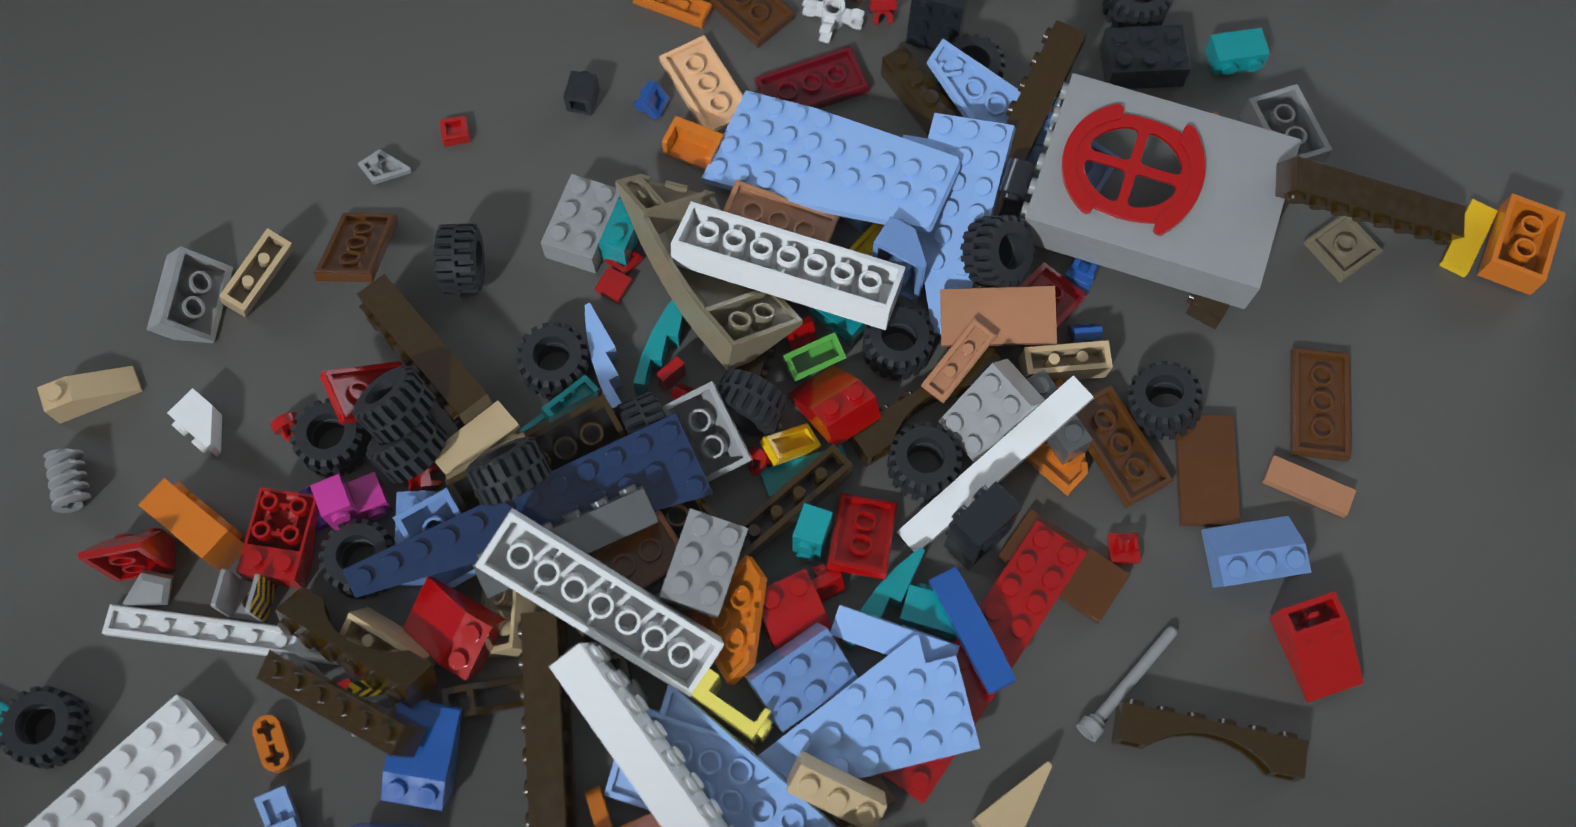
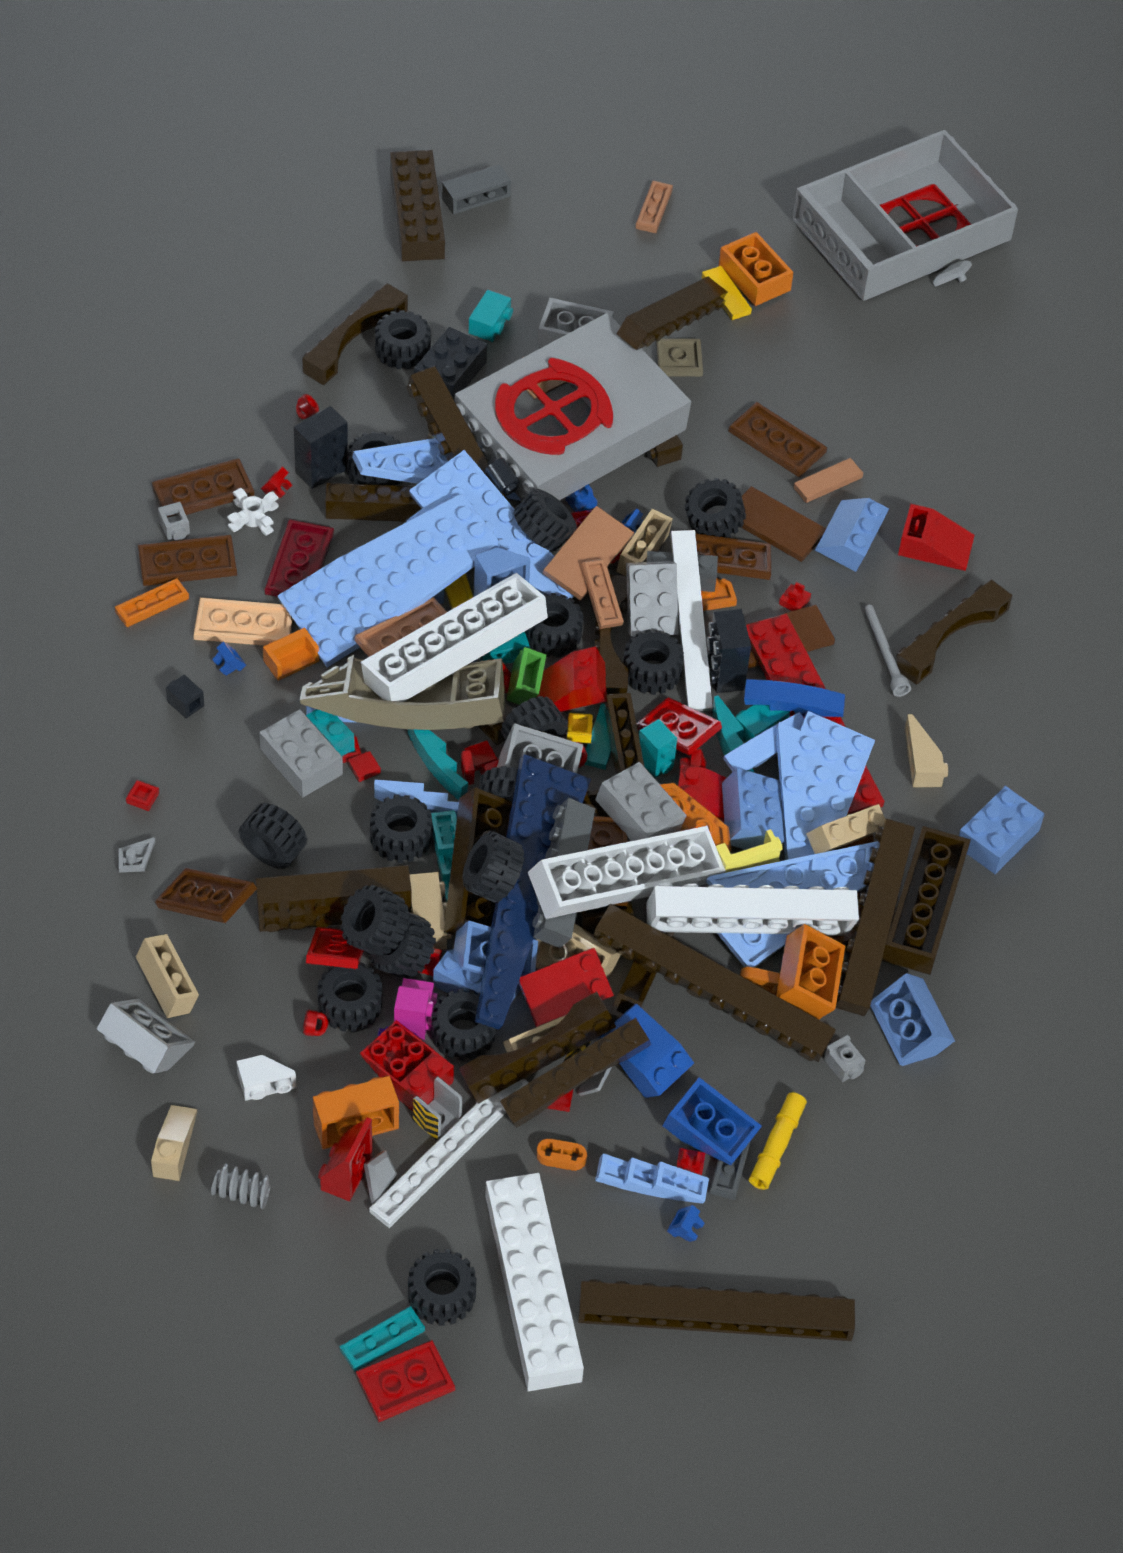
camera: 60 degrees left, 15 degrees down
none -> red tile [465,740,497,771]
none -> nougat tile [636,181,673,233]

